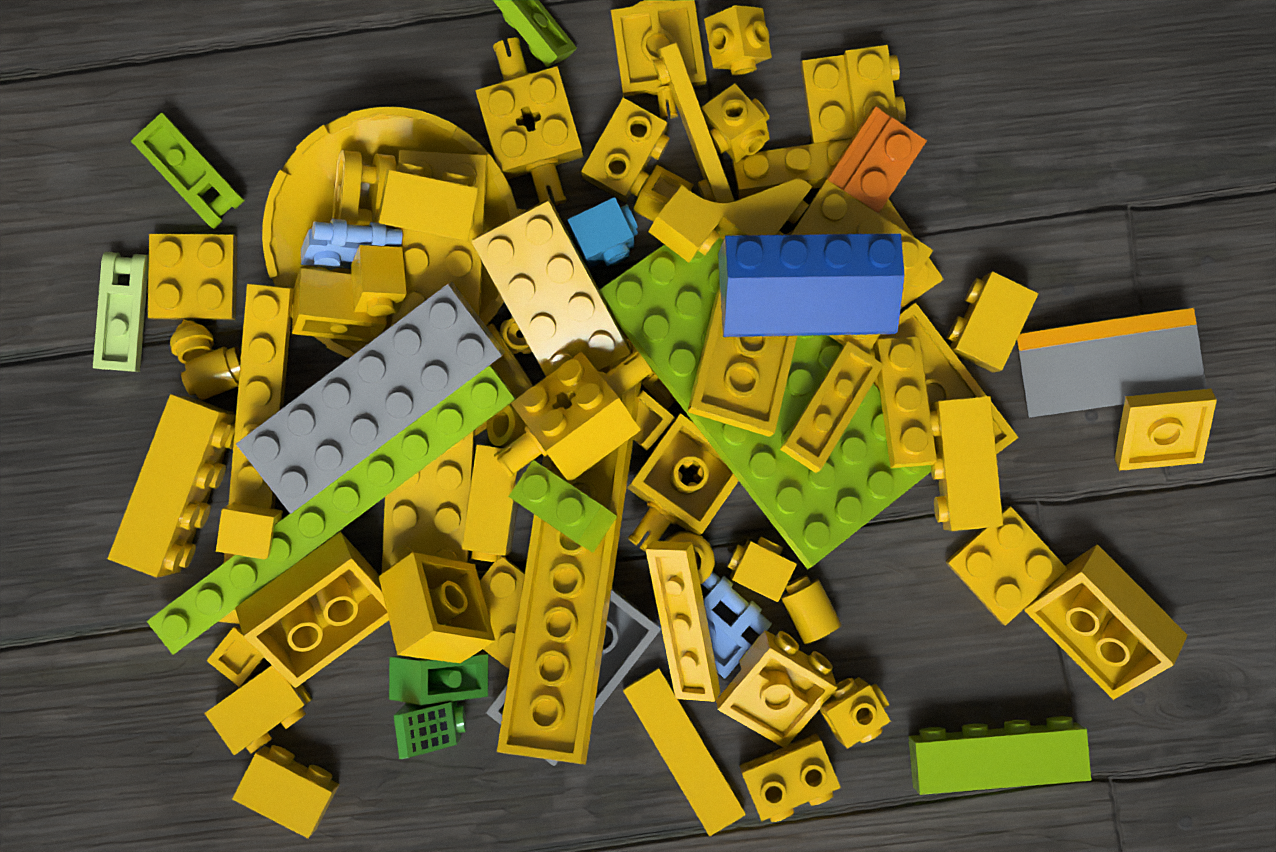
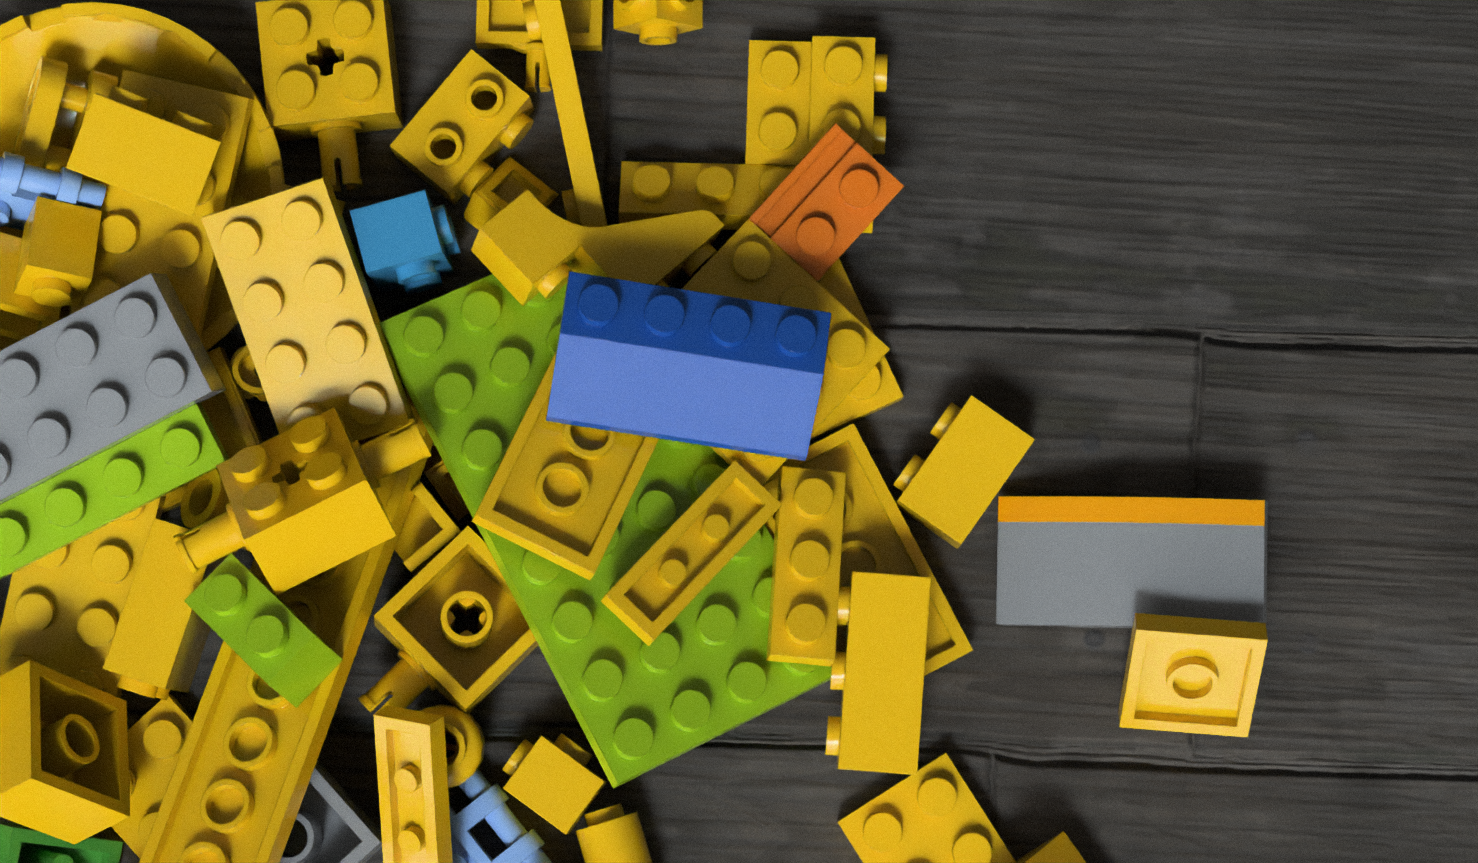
camera: 15 degrees right, 5 degrees down
yellow brick [701,84,770,163] -> none

